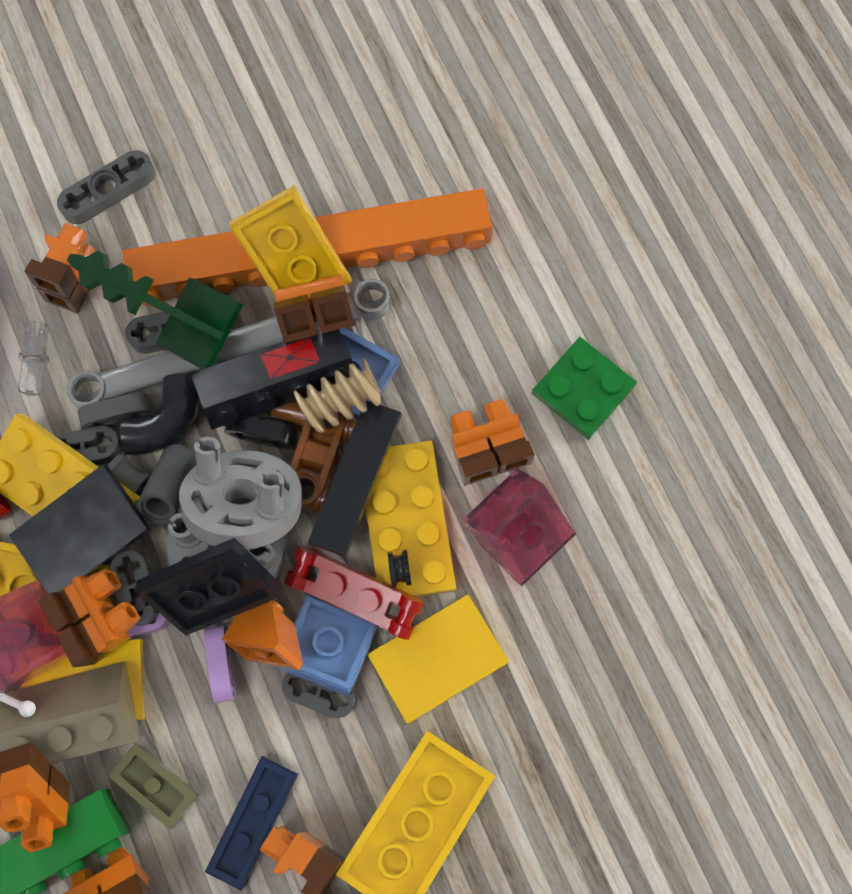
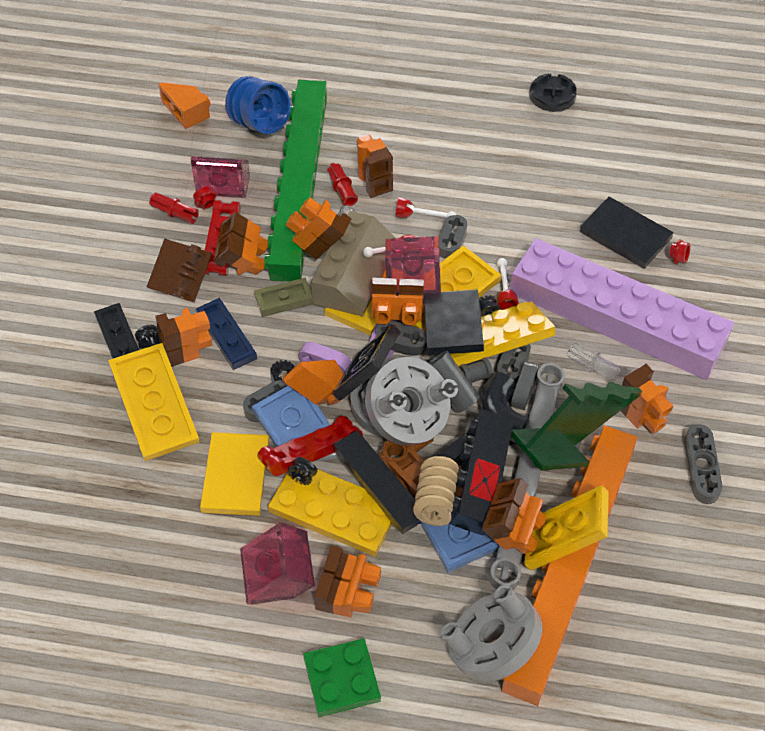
camera: 125 degrees right, 20 degrees down
none -> black bush [270,360,295,382]
none -> light grey piece [440,585,542,682]
none -> black bush [479,295,501,317]

